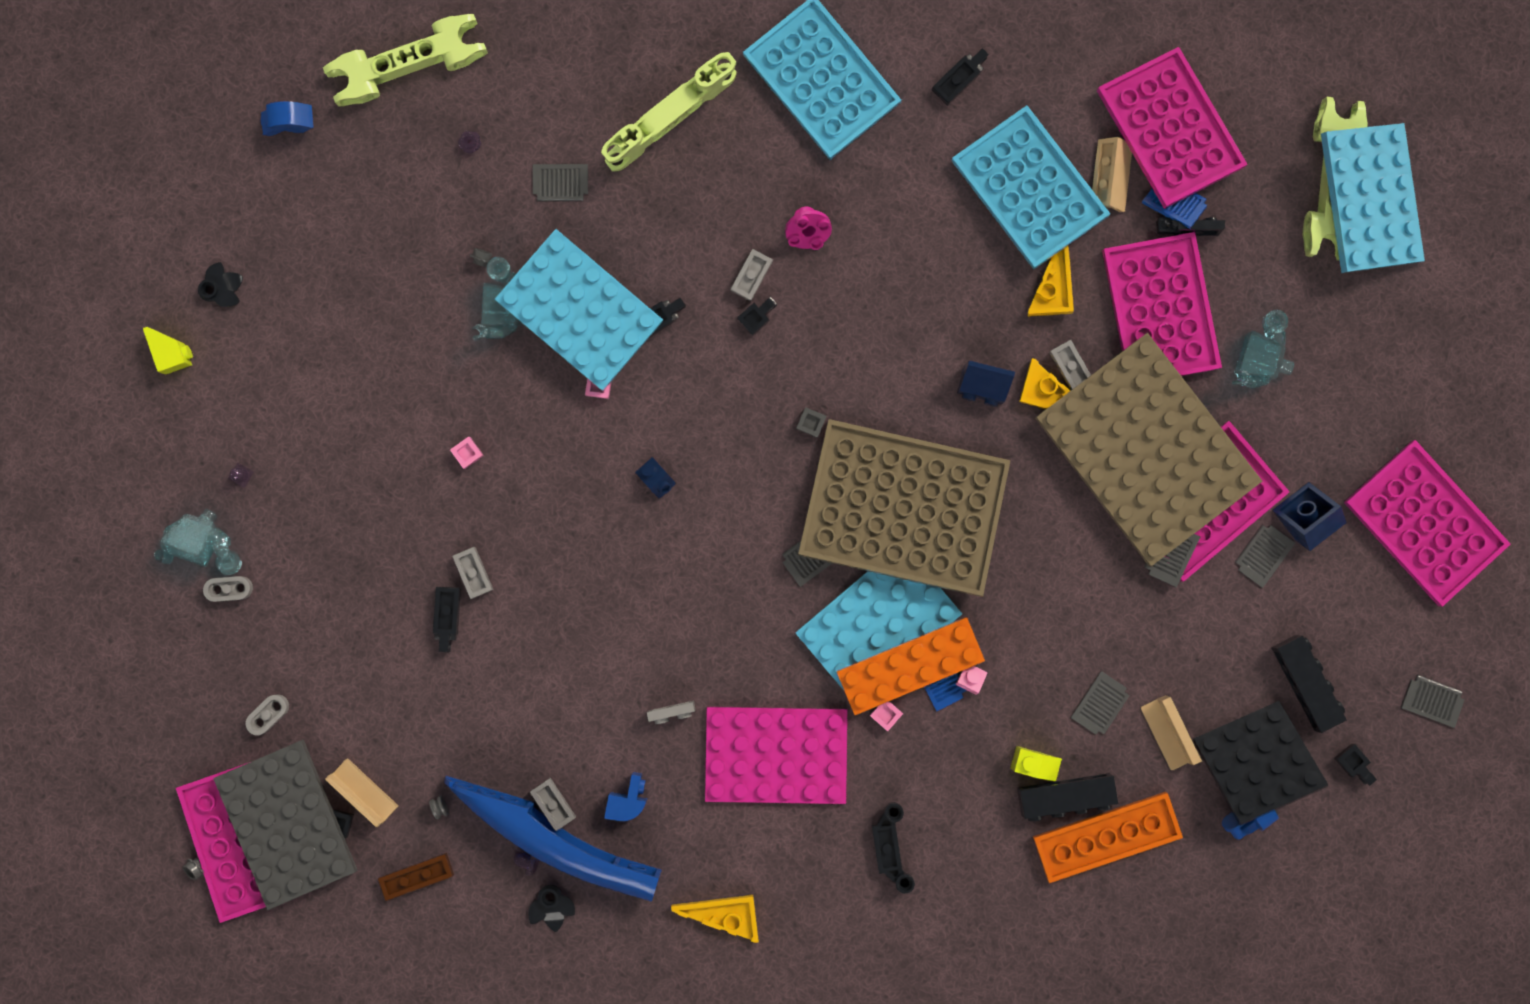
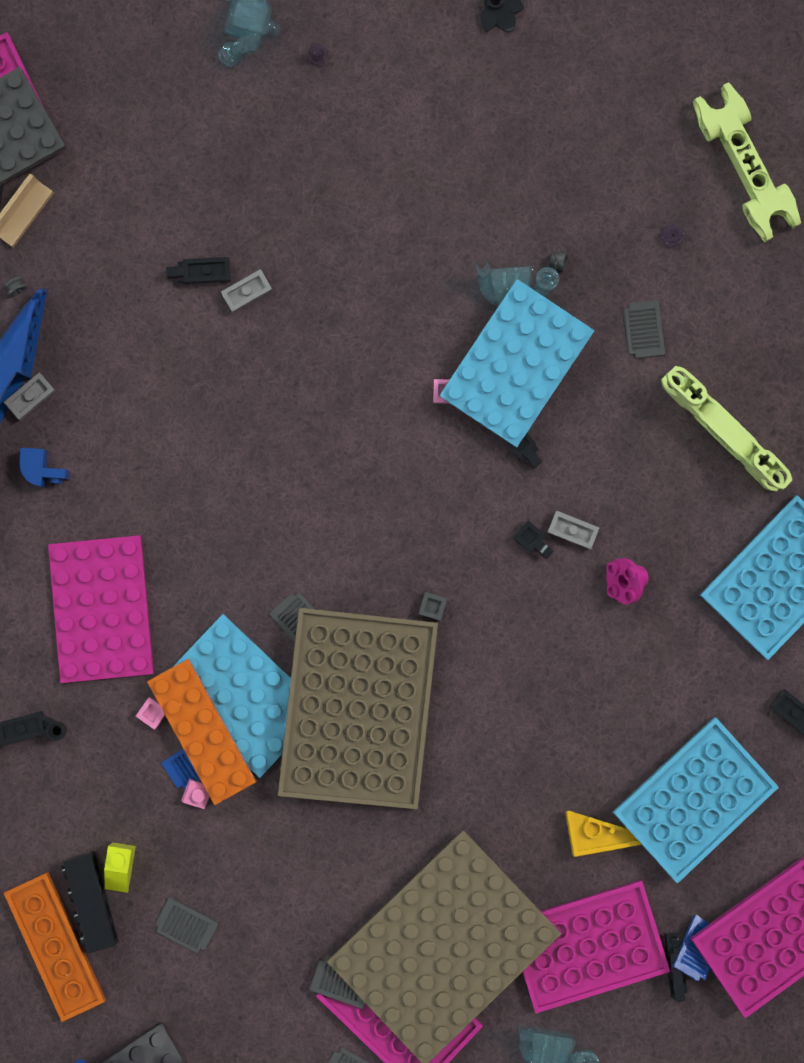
camera: 85 degrees right, 0 degrees up
light grey plate [203,576,253,602] -> none
light grey plate [246,694,289,735] -> none
blue brick [260,101,314,136] -> none
bright pink plate [450,437,484,469] -> none
dark blue bracket [635,457,676,498] -> none
light grey plate [647,700,696,724] -> none
dark blue slope [957,361,1015,407] -> none
yellow wing [1019,358,1070,410] -> none
light grey plate [1049,340,1091,390] -> none
tan panel [1092,137,1132,212] -> none
tan panel [1141,695,1202,770] -> none

